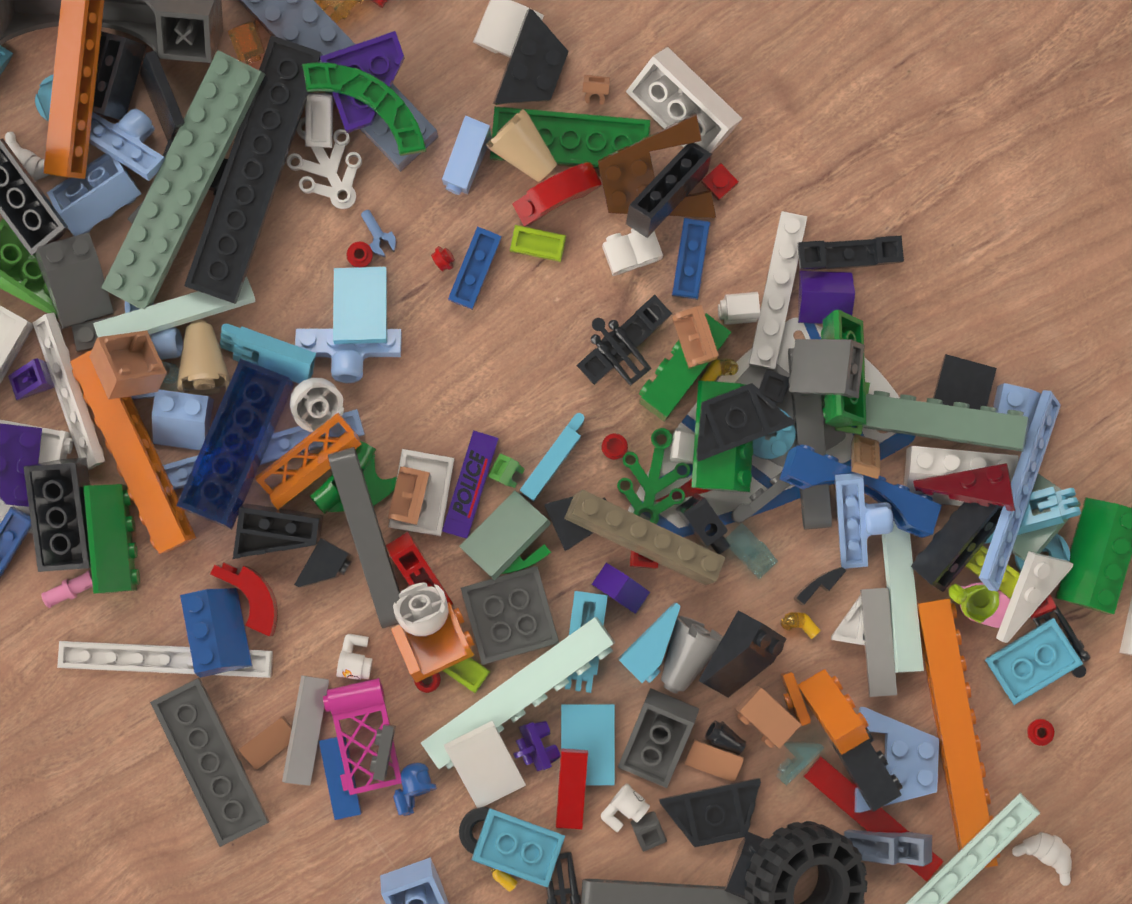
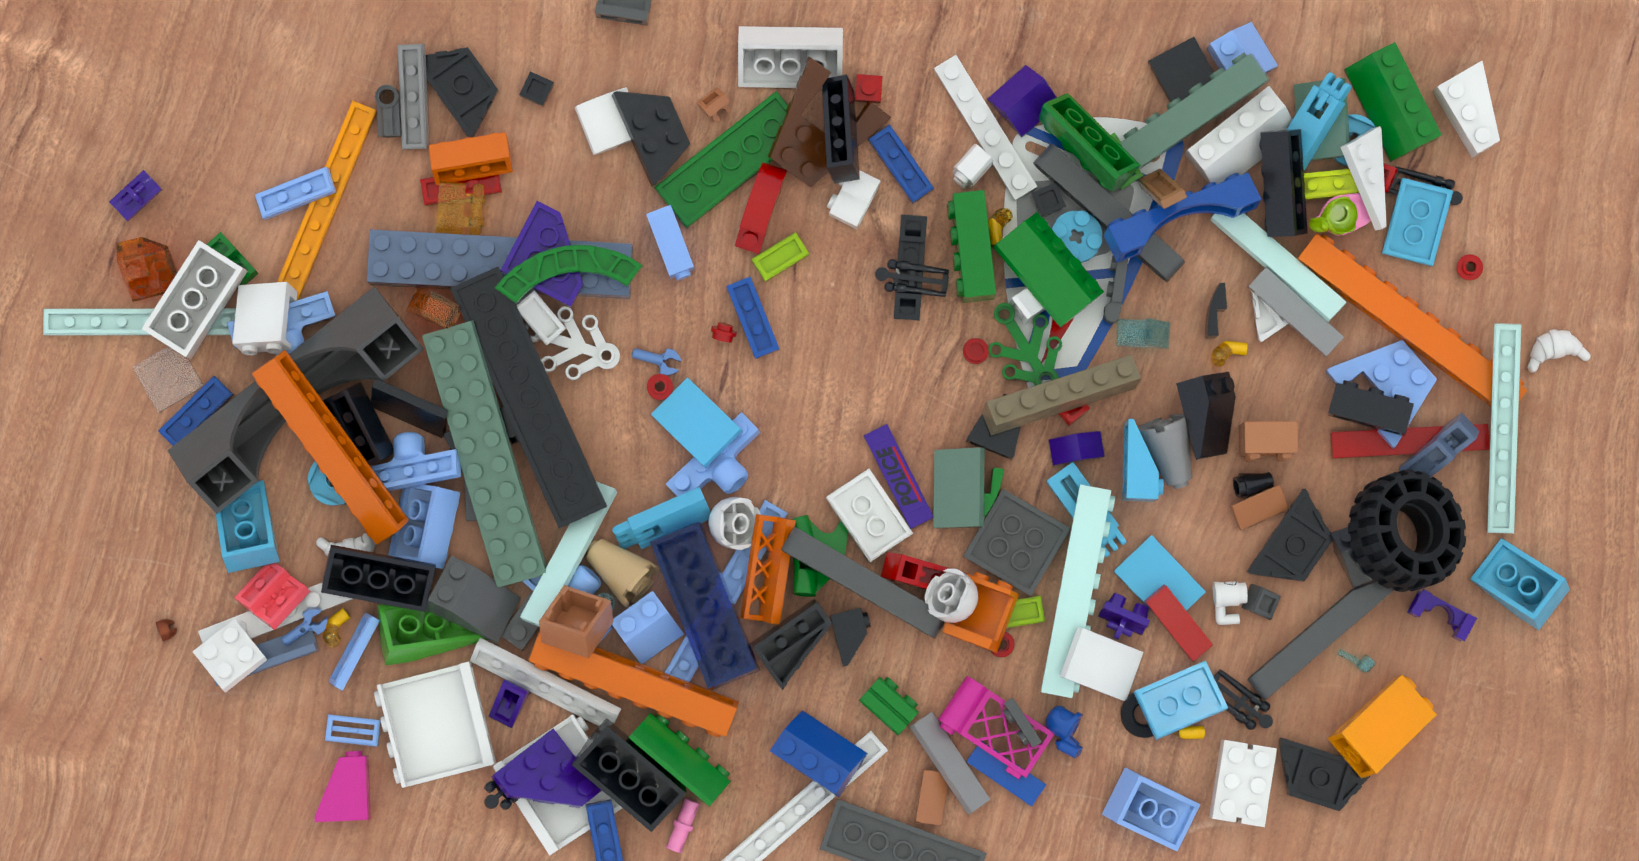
camera: 45 degrees left, 0 degrees up
red arch [210,562,278,637] -> none
white piece [336,634,373,680] -> none
nougat hinge [388,466,430,525] -> none
tan cone [485,109,557,182] -> none
bright green tile [488,453,525,488] -> none
medium azure hinge [520,413,584,502] -> none
dark grey slope [618,688,699,788] -> none
nougat hinge [672,305,719,368] -> none
black torso [676,493,730,554] -> none
black wing [696,383,795,462] -> none
clear light blue slope [776,741,824,786] -> none
orange plate [780,671,811,726] -> none
dark grey panel [789,339,865,398] -> none
black slope [797,235,904,270] -> none
orange brick [798,669,869,755] -> none
light blue plate [835,473,893,569] -> none
dark red wing [913,463,1015,511] -> none
light blue tile [979,390,1061,591] -> none
none -> green brick [858,677,919,736]

